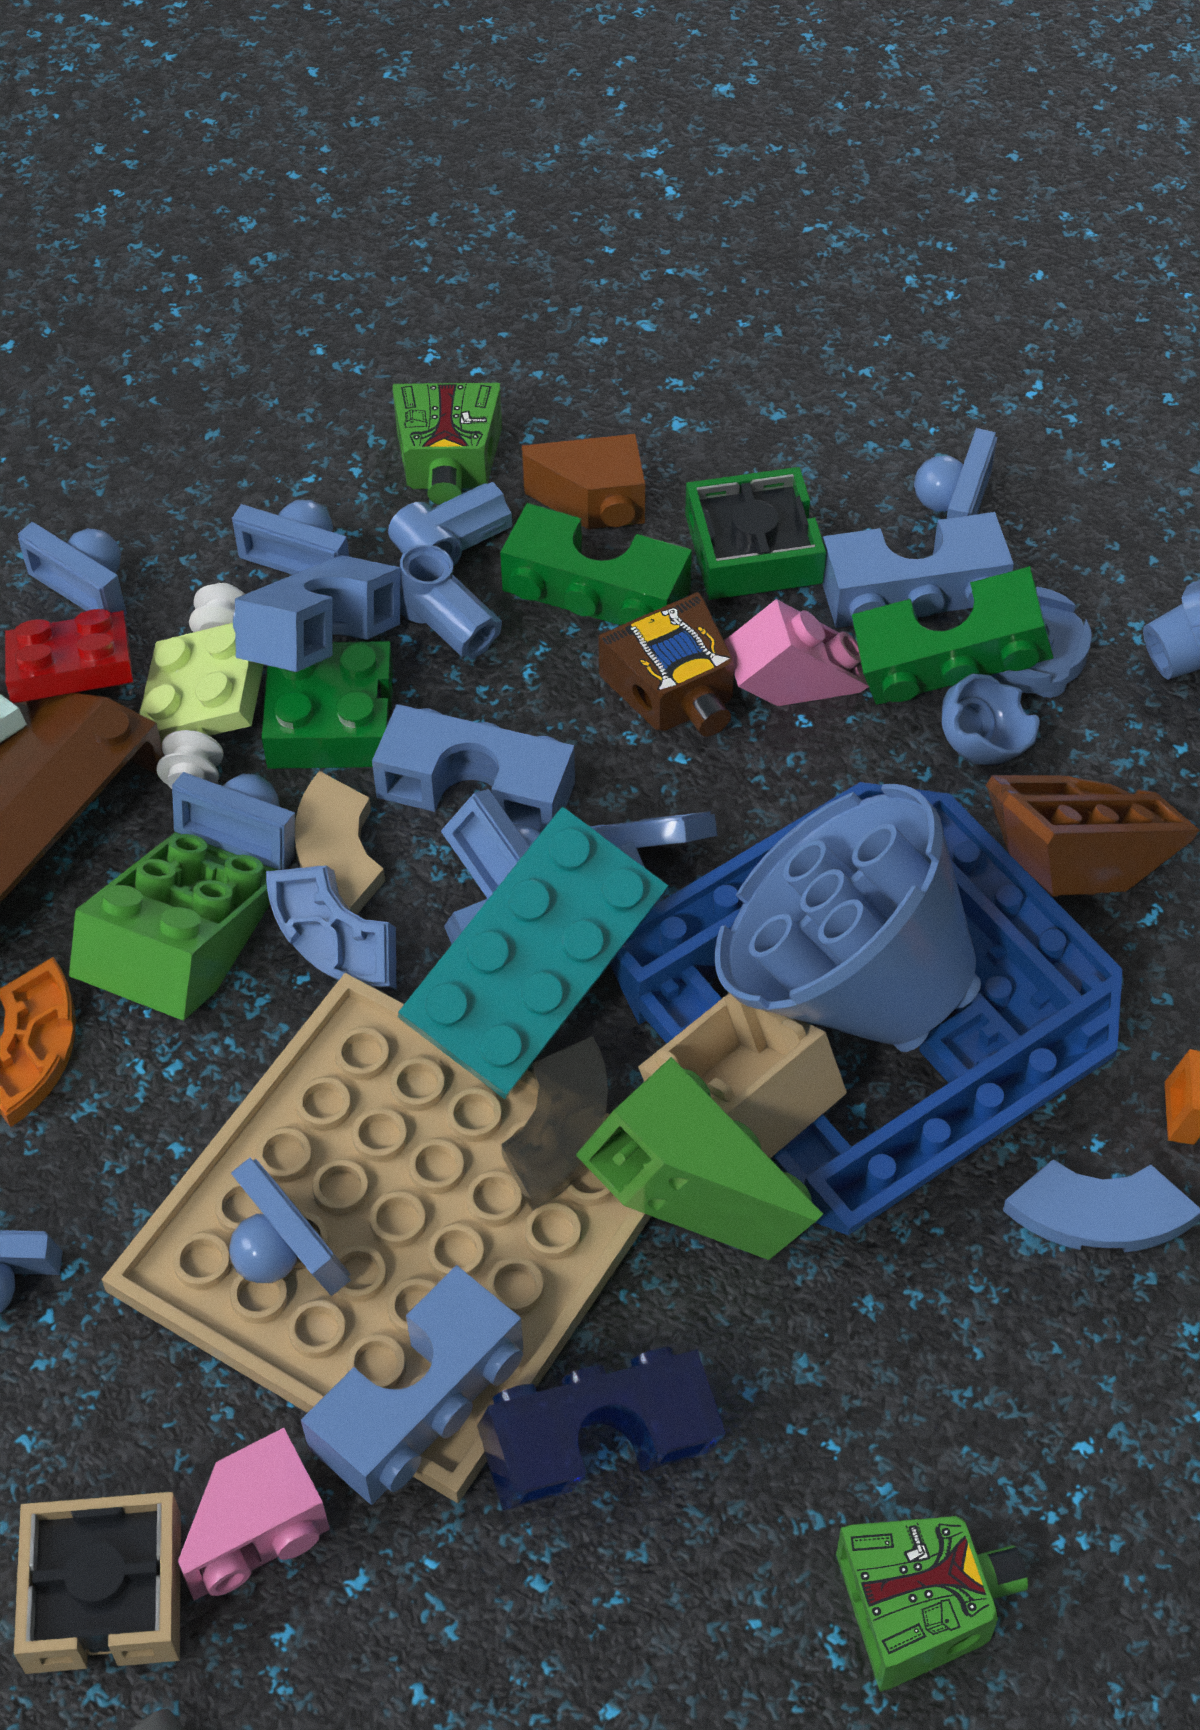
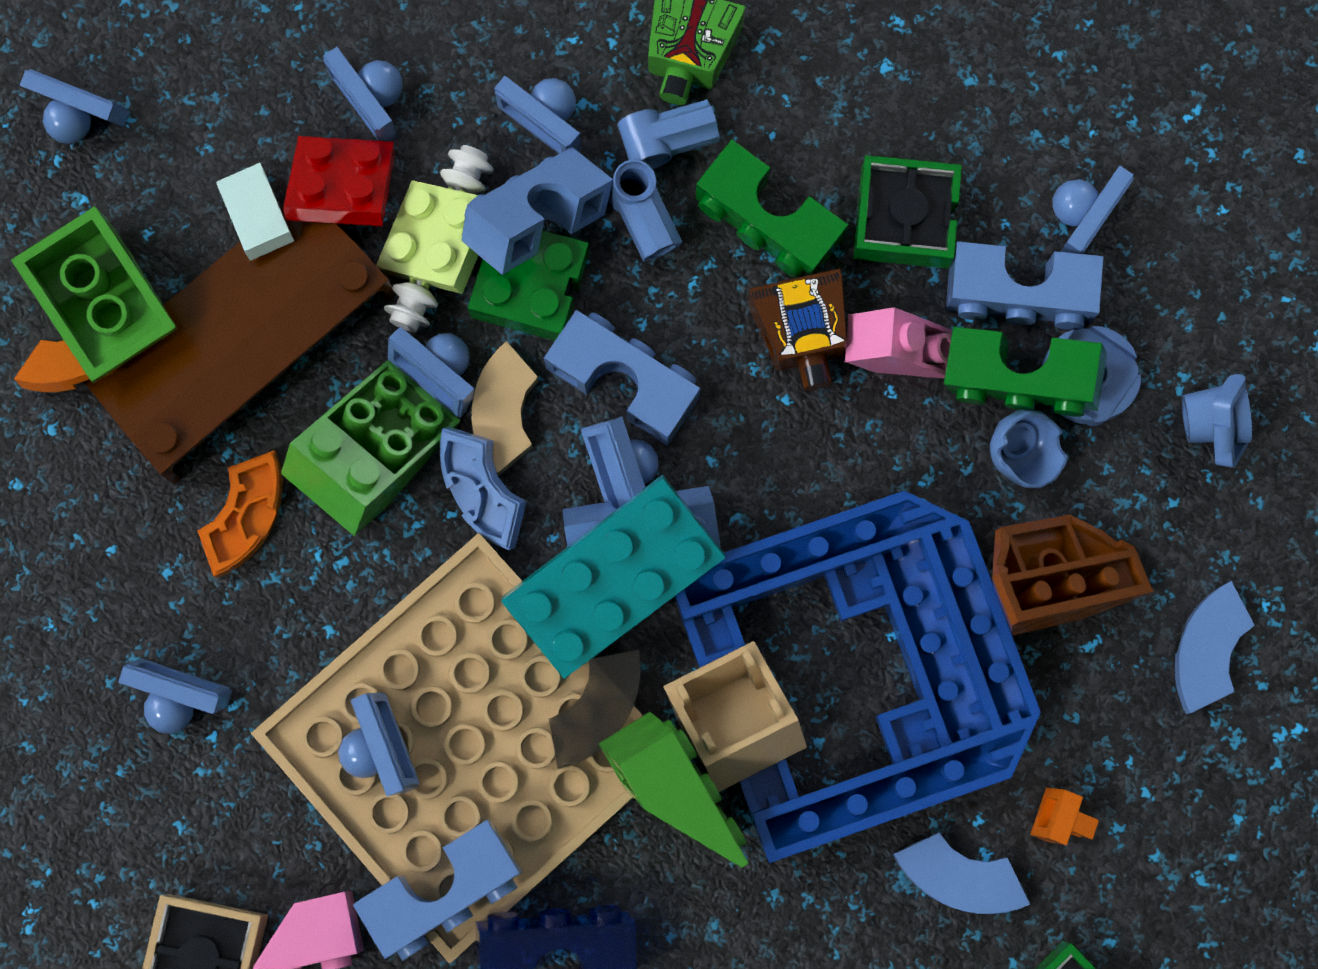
camera: 15 degrees right, 25 degrees up
dark orange slope [522,434,645,529] -> none
medium blue tile [590,812,717,848] -> none
medium blue cone [715,784,981,1052] -> none

